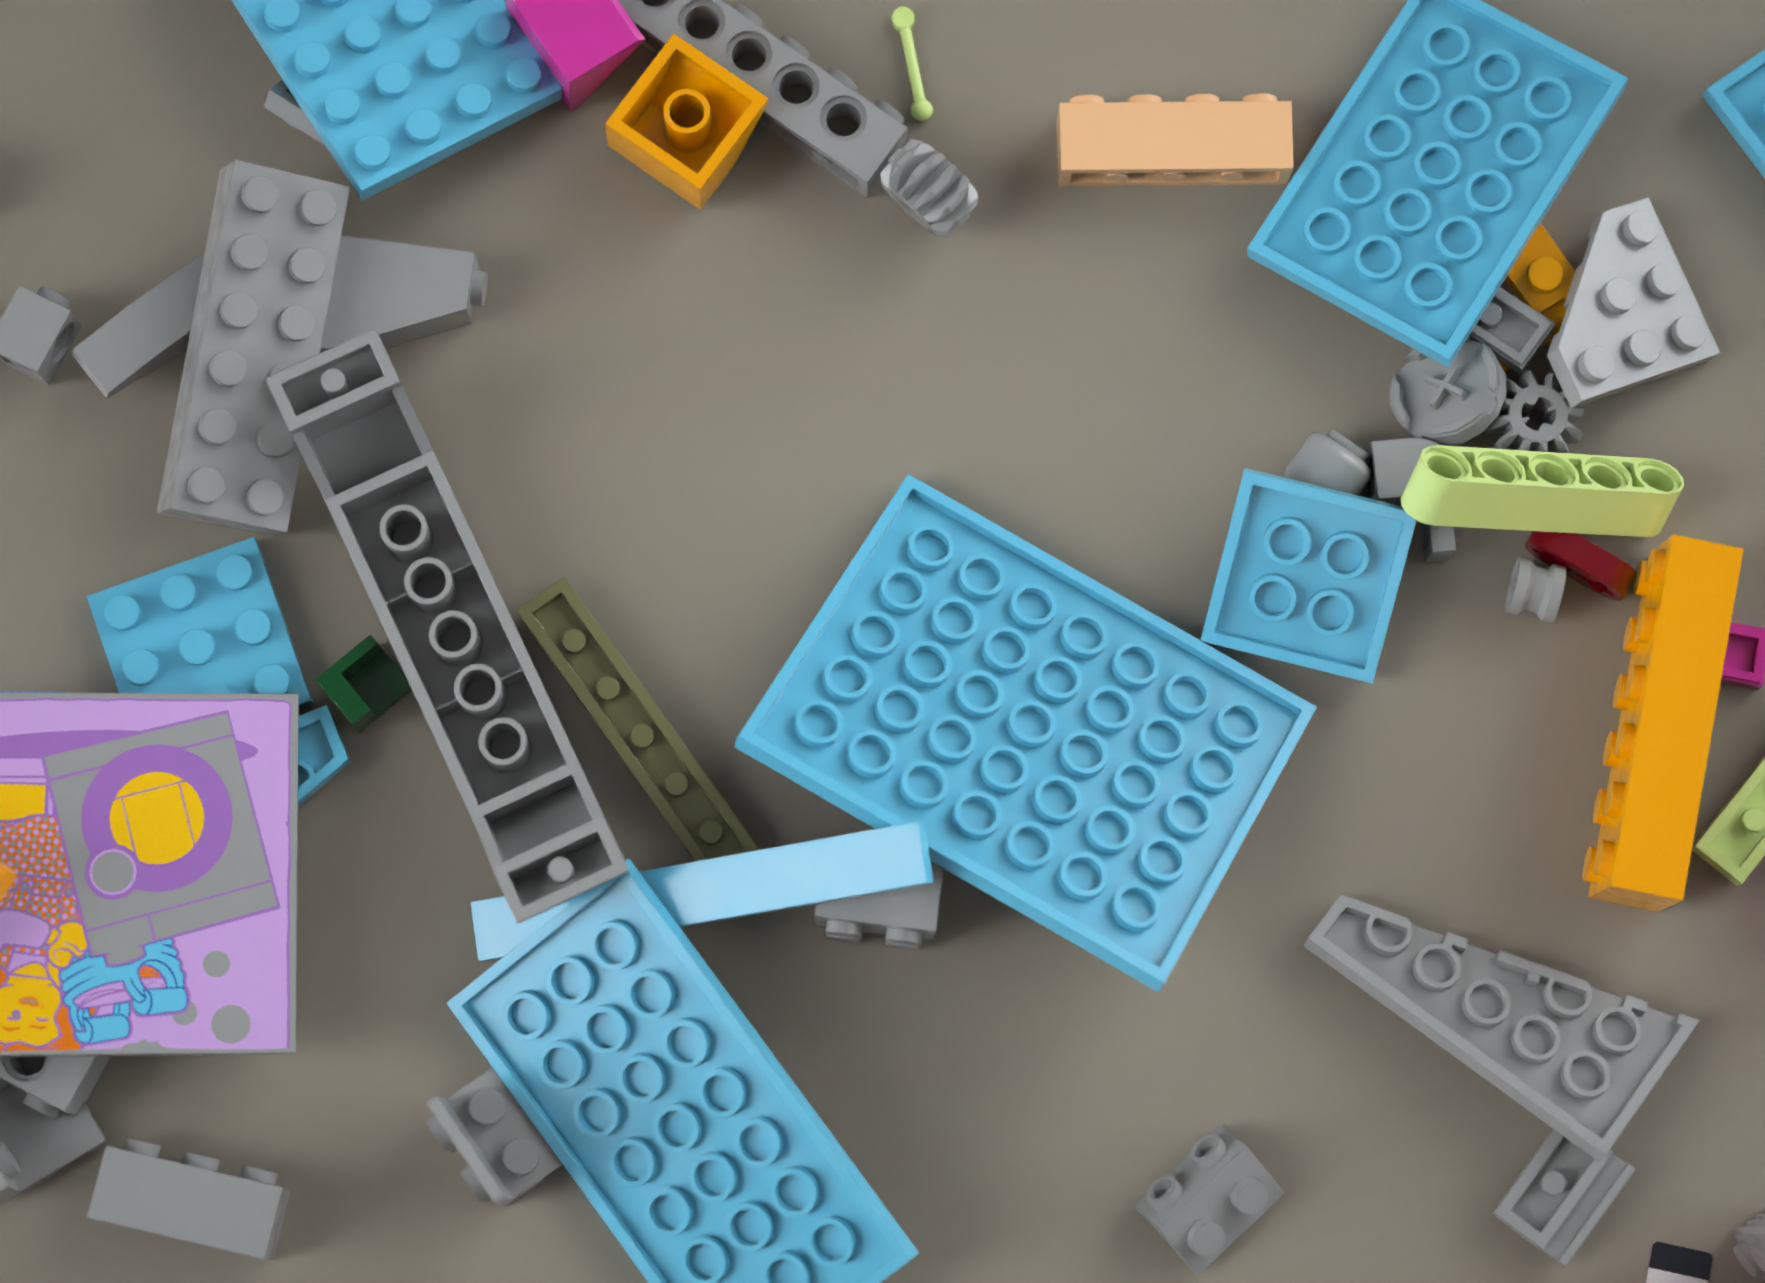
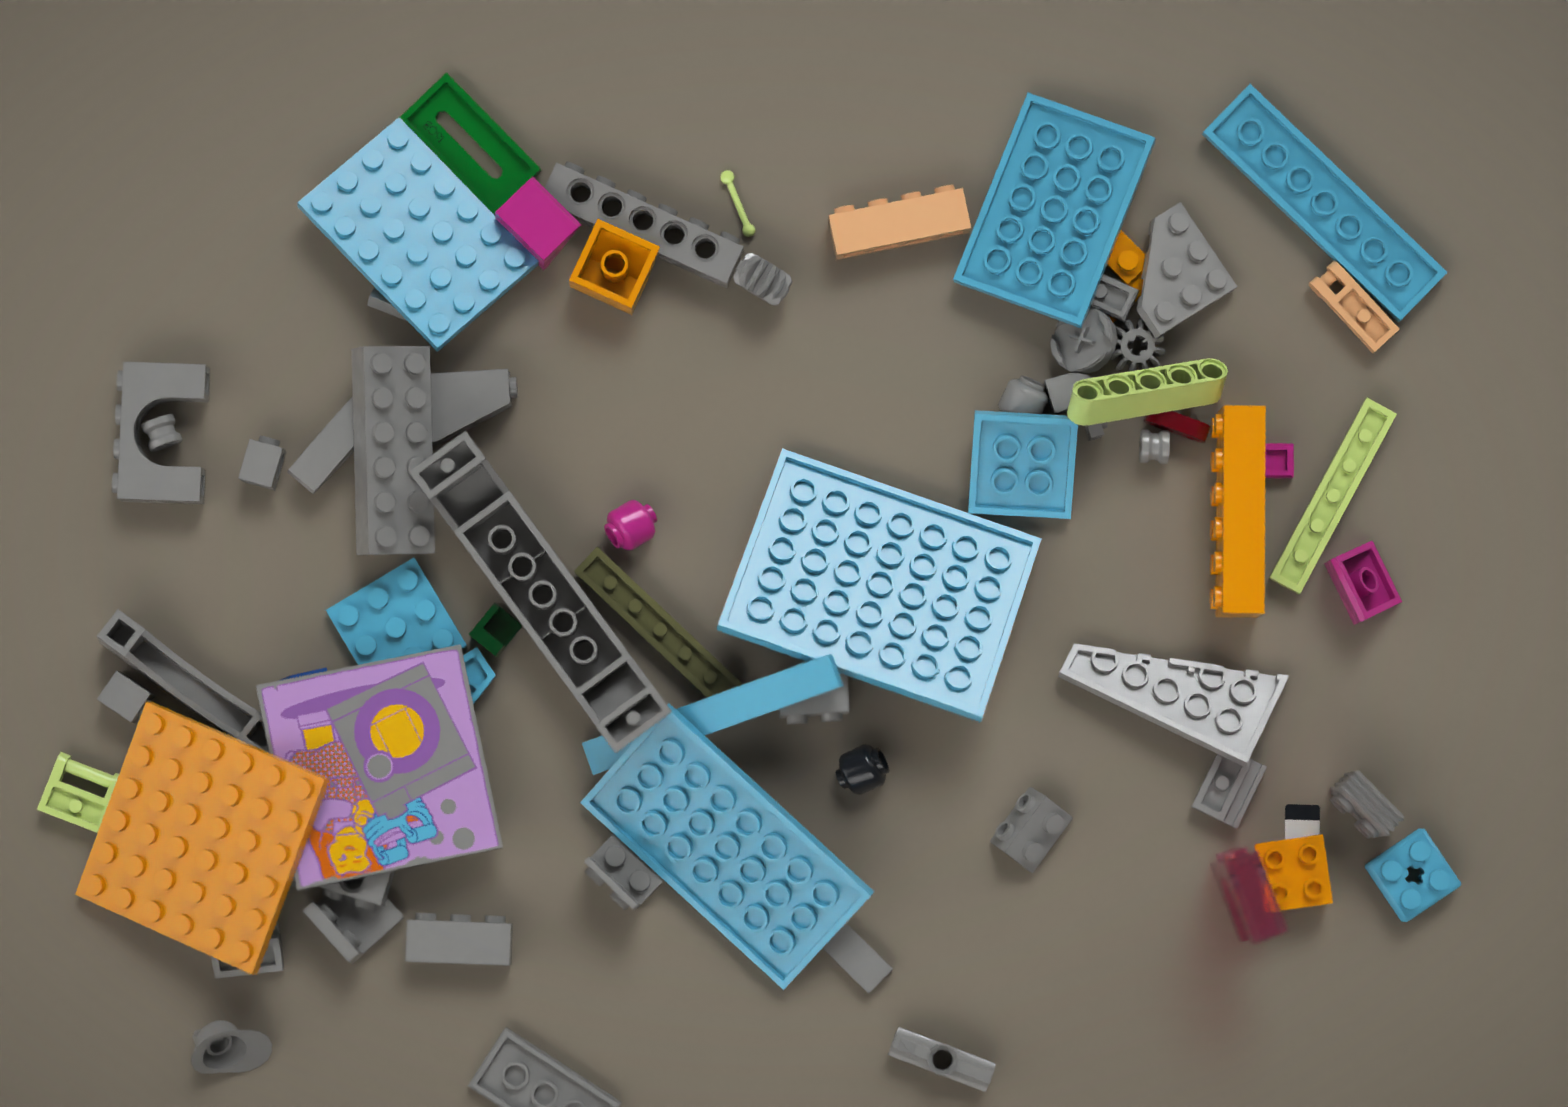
camera: 10 degrees left, 5 degrees up
none -> dark pink head [604,500,657,551]
none -> black head [835,744,889,795]

